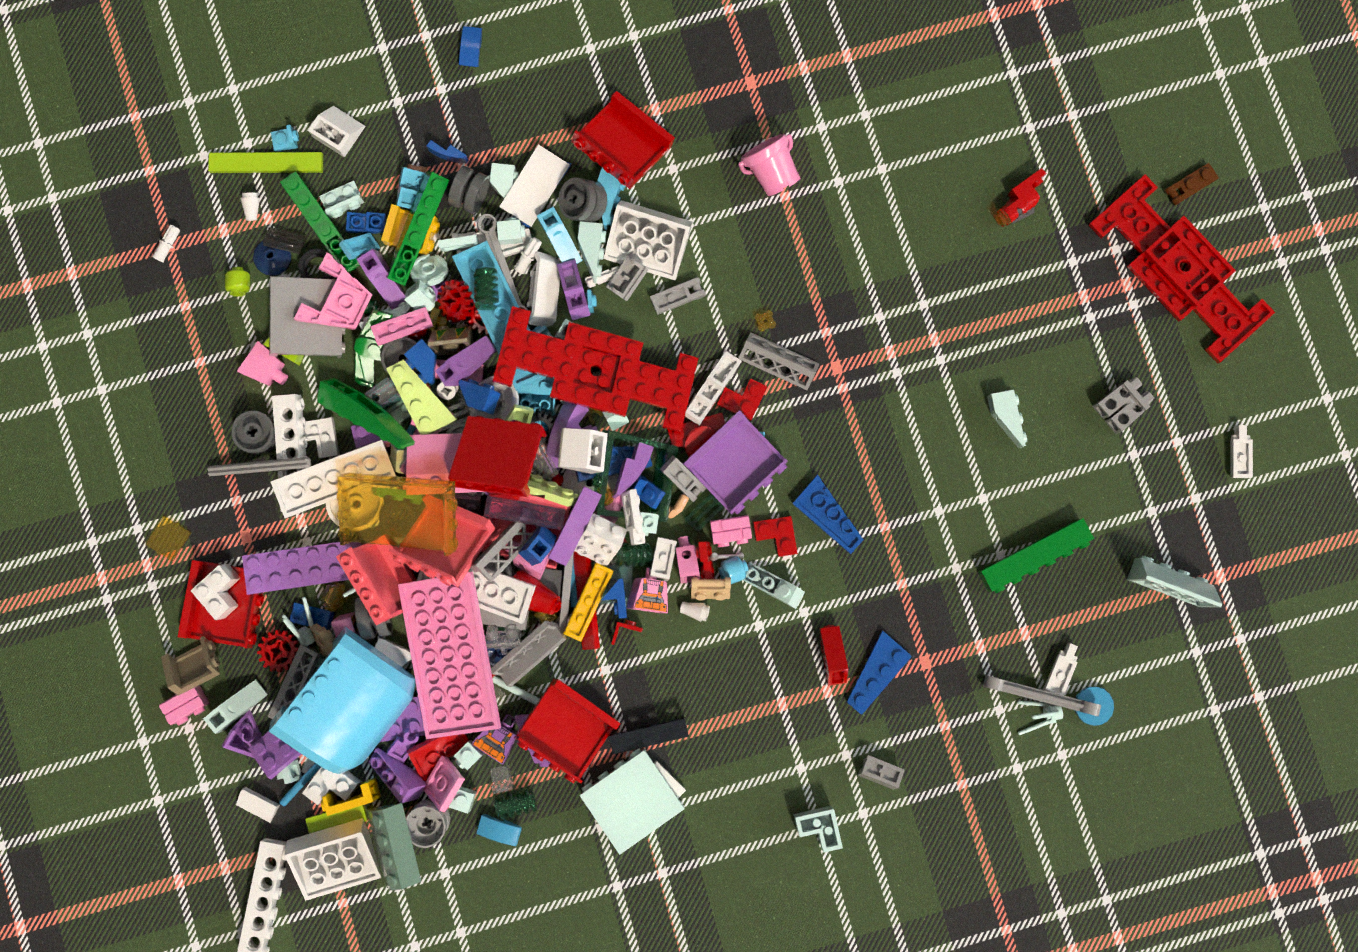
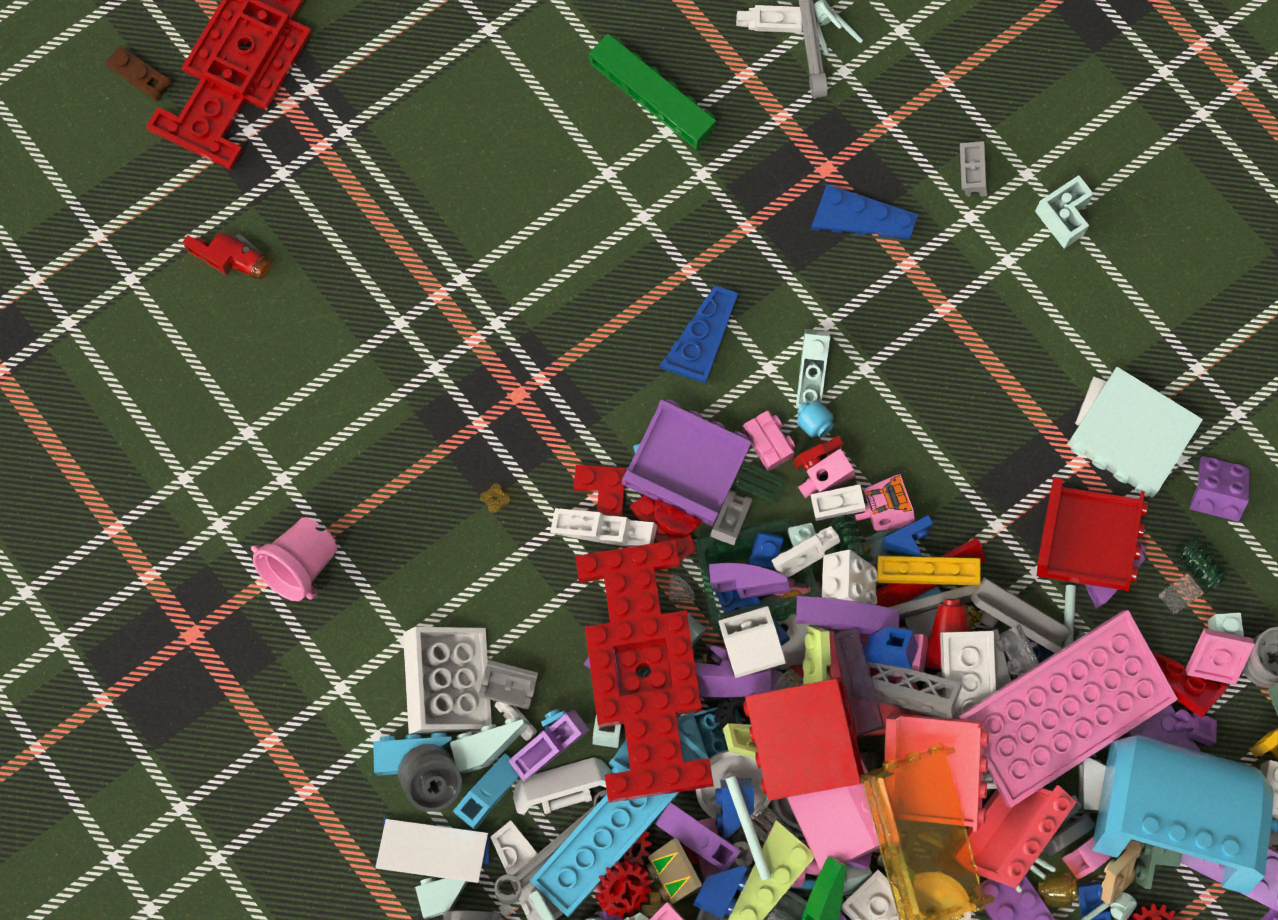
camera: 110 degrees left, 10 degrees down
light grey fence [268,645,321,719] -> none
medium lavender slope [368,748,426,803] -> none
light aqua brick [454,740,484,770] -> none
torso [472,714,516,765] -> none
clear green piece [473,267,499,310] -> none
dark azure slope [476,814,522,846] -> none
light aqua brick [497,218,526,245] -> none
white axle [514,237,542,274] -> none
red panel [572,91,675,189] -> none
black fence [608,717,689,754] -> none
red bracket [611,620,643,645] -> none
light grey plate [650,277,706,315] -> none
light nougat arm [663,494,689,518] -> none
white cone [680,602,710,622] -> none
tan plate [691,577,731,600] -> none
light grey hinge [710,552,744,561] -> none
light grey fence [738,332,819,390] -> none
red plate [753,516,798,557] -> none
red slope [820,625,848,686] -> none
light aqua slope [987,390,1027,448] -> none
light grey hips [1092,377,1154,434] -> none
none -> clear tile [669,574,695,601]
none -> light aqua bar [725,776,771,881]
none -> medium lavender bracket [1190,456,1249,522]

